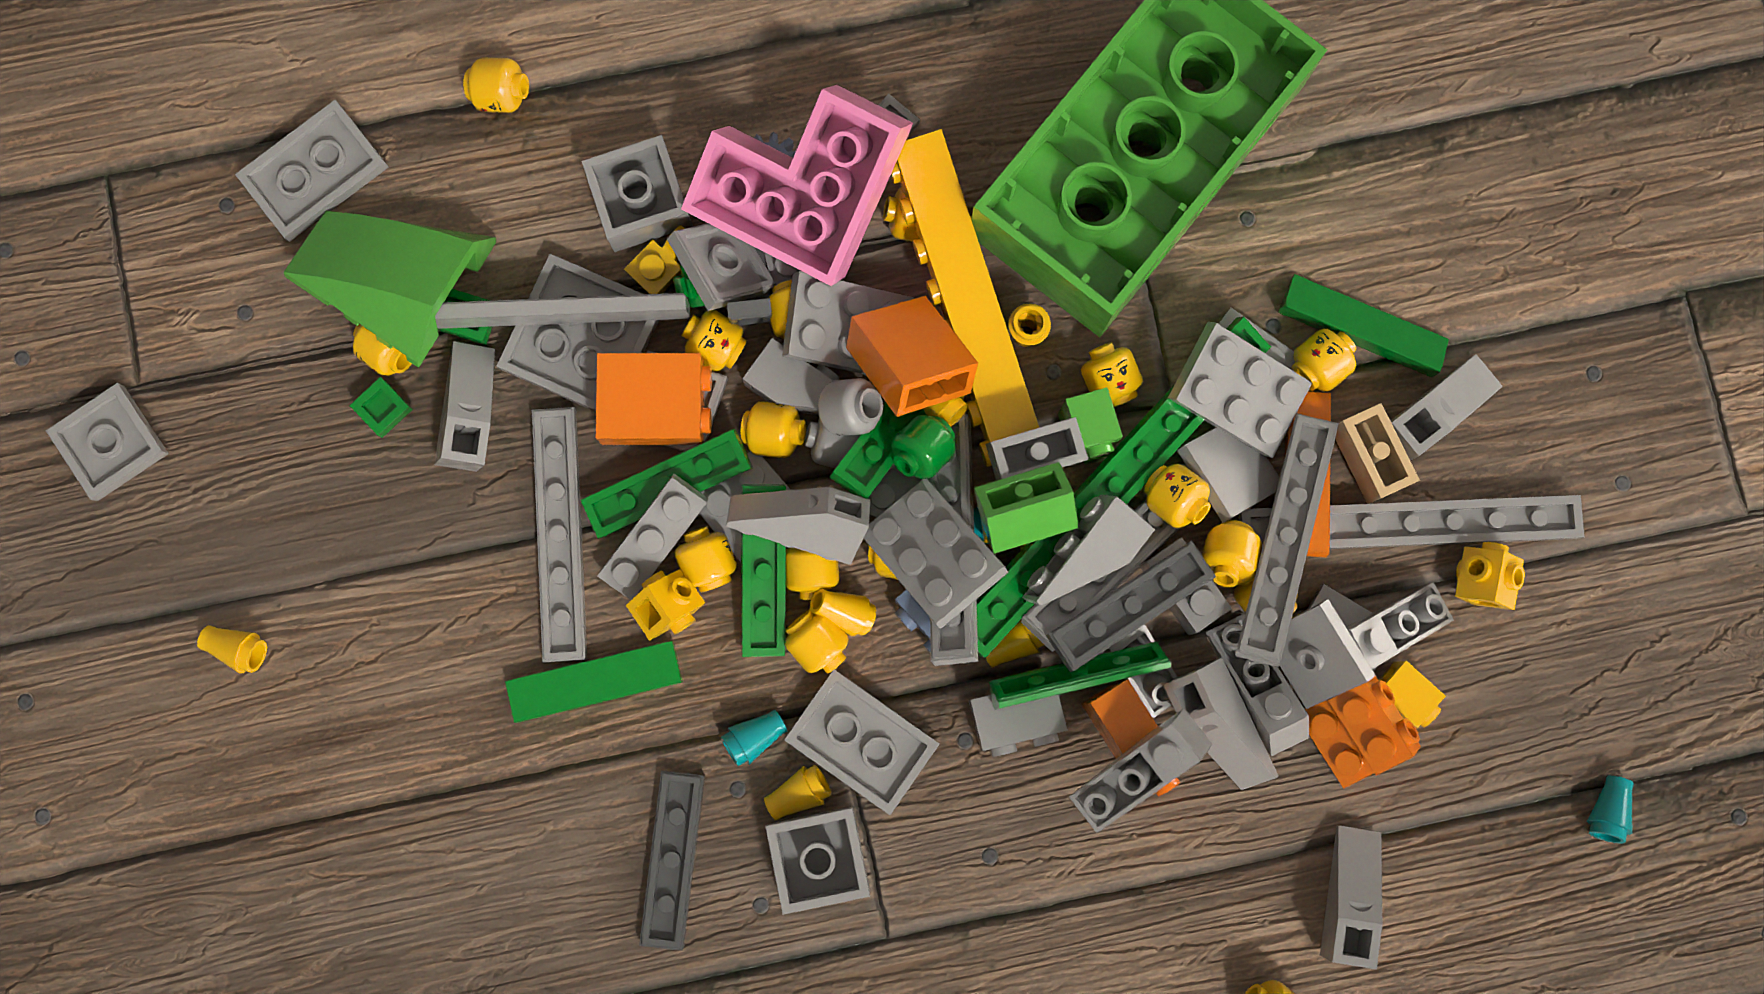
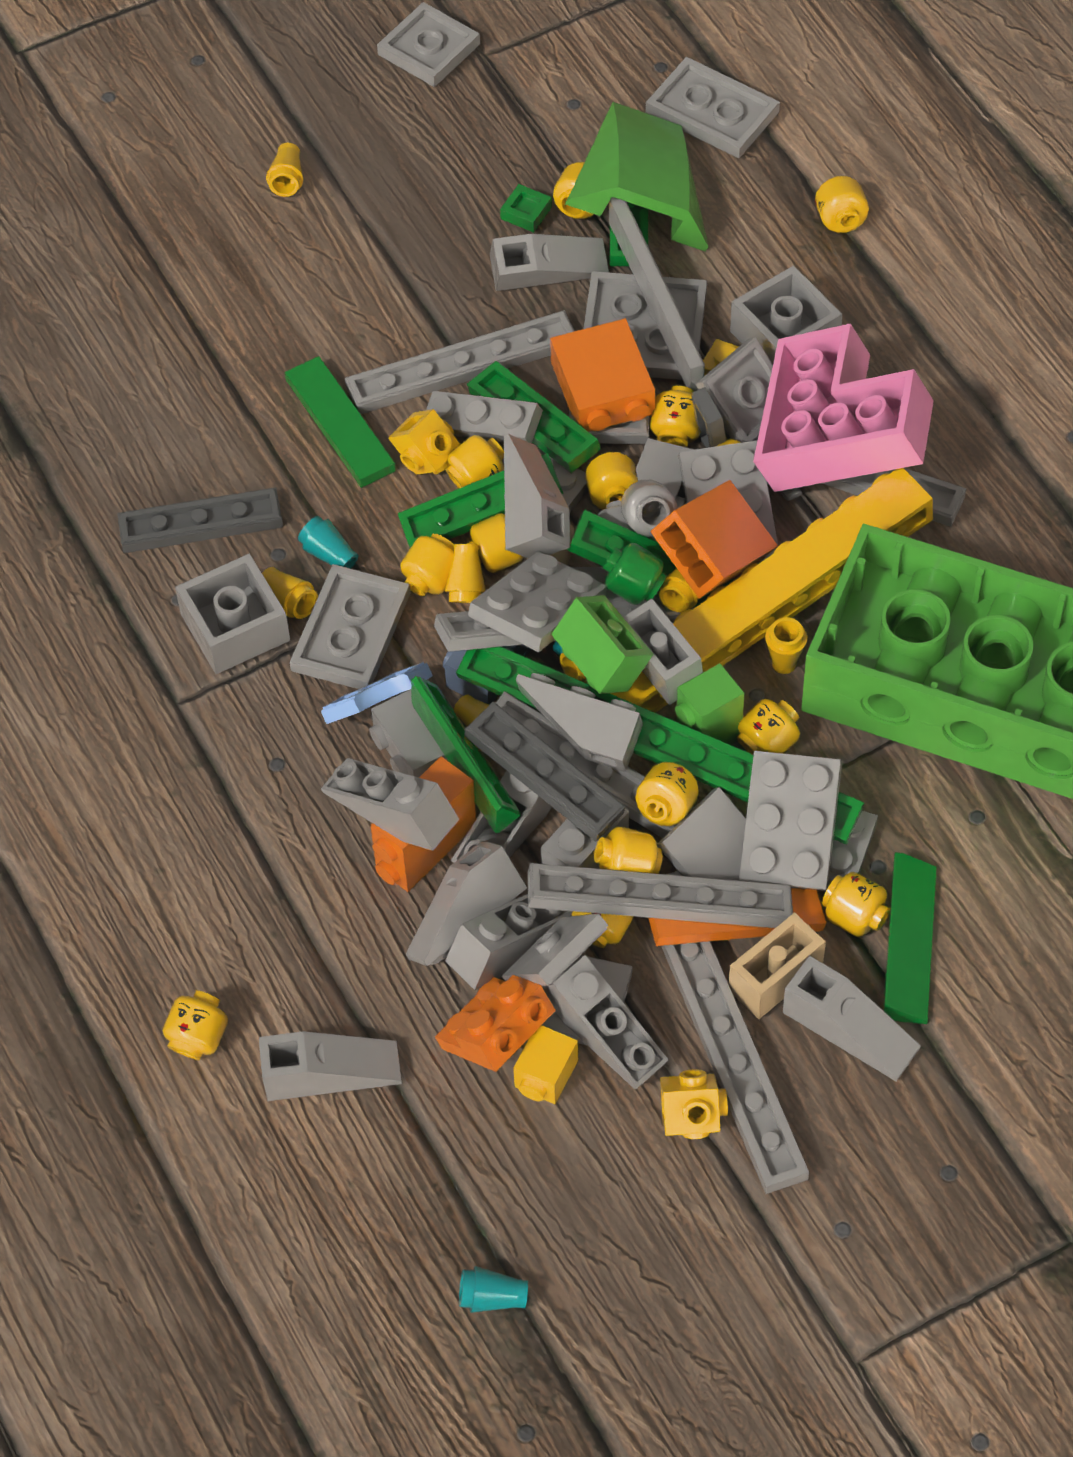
camera: 75 degrees right, 25 degrees down
none -> light blue tile [321,662,433,724]

